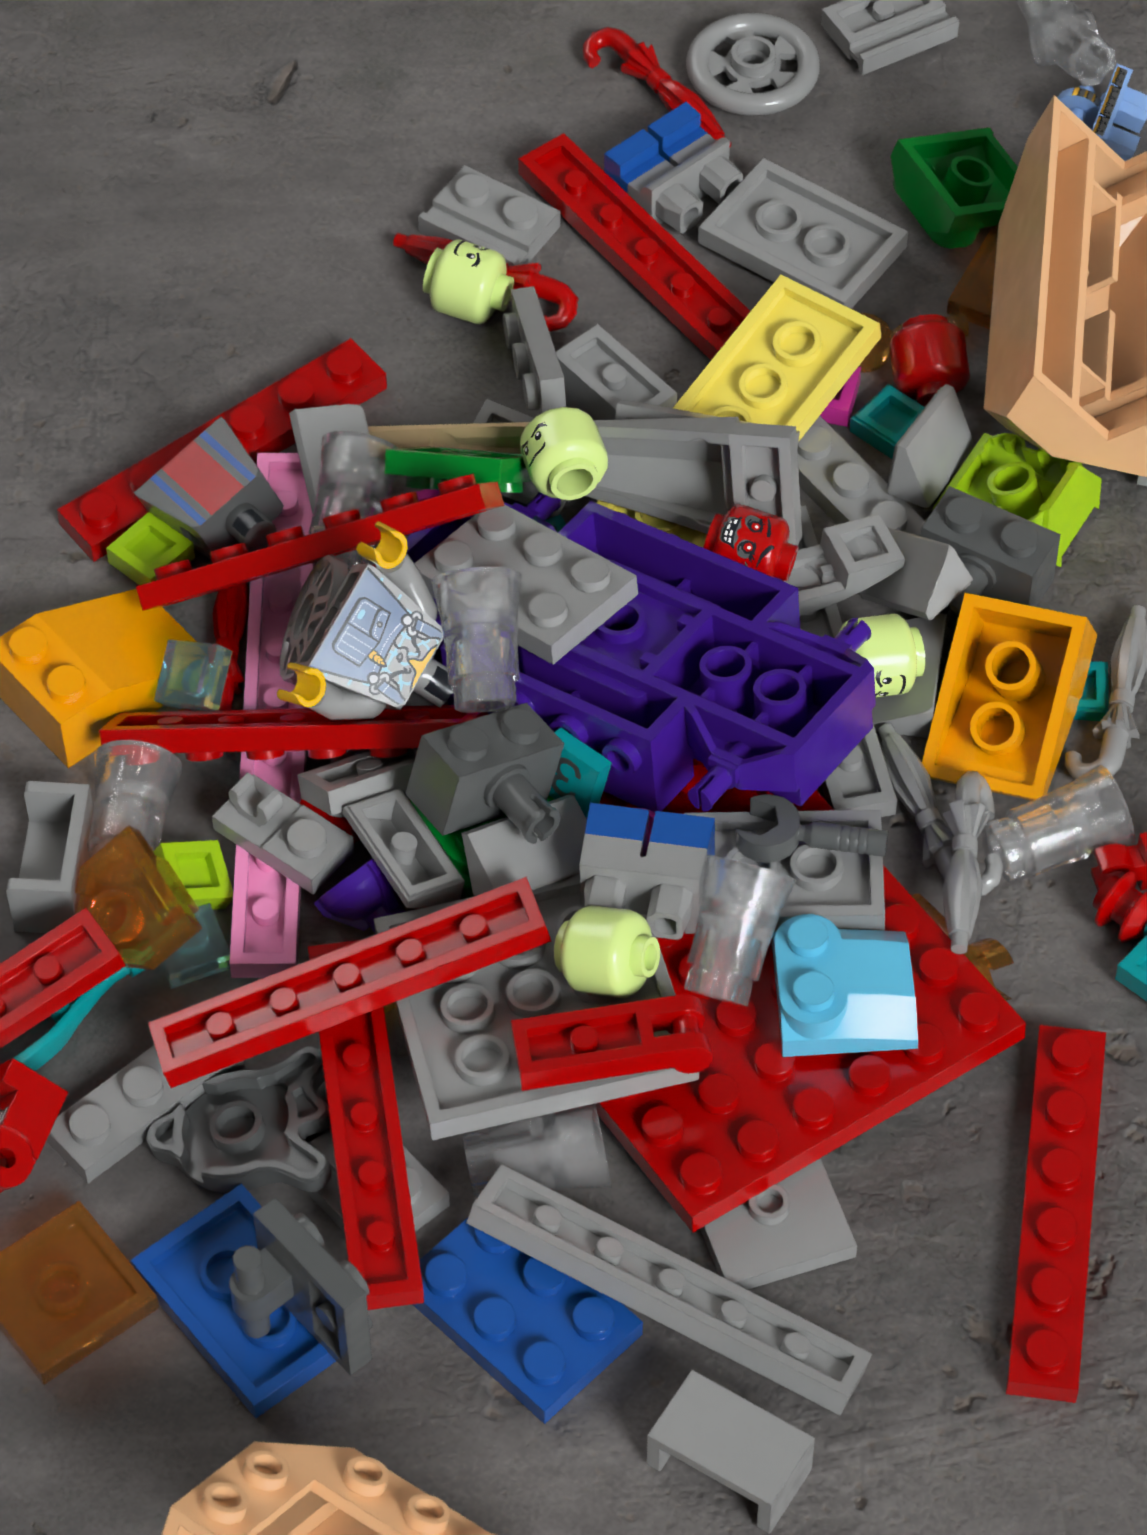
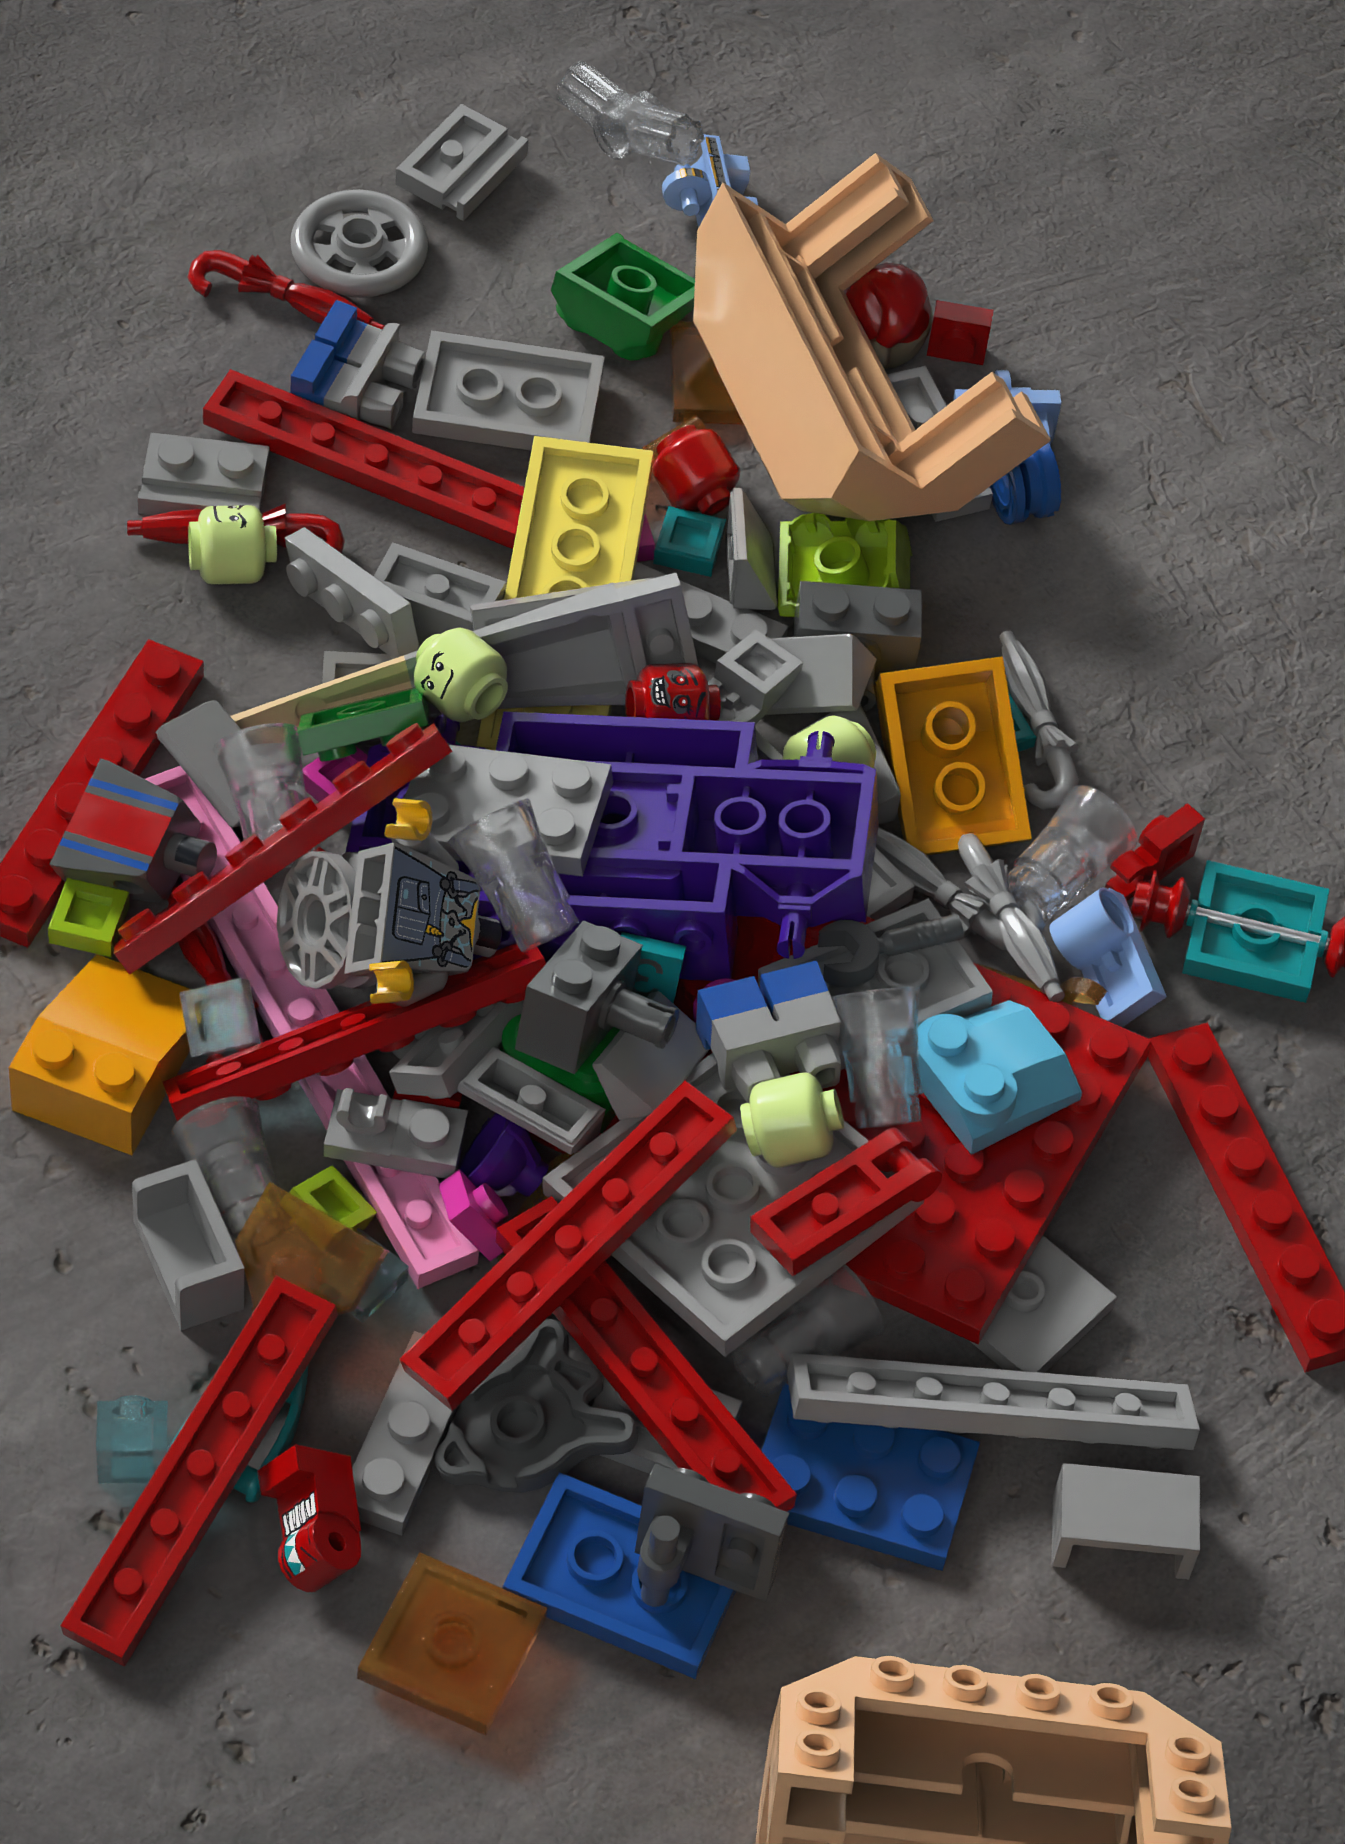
camera: 35 degrees left, 0 degrees up
none -> dark pink plate [438,1169,508,1261]
none -> light blue plate [1050,887,1167,1027]

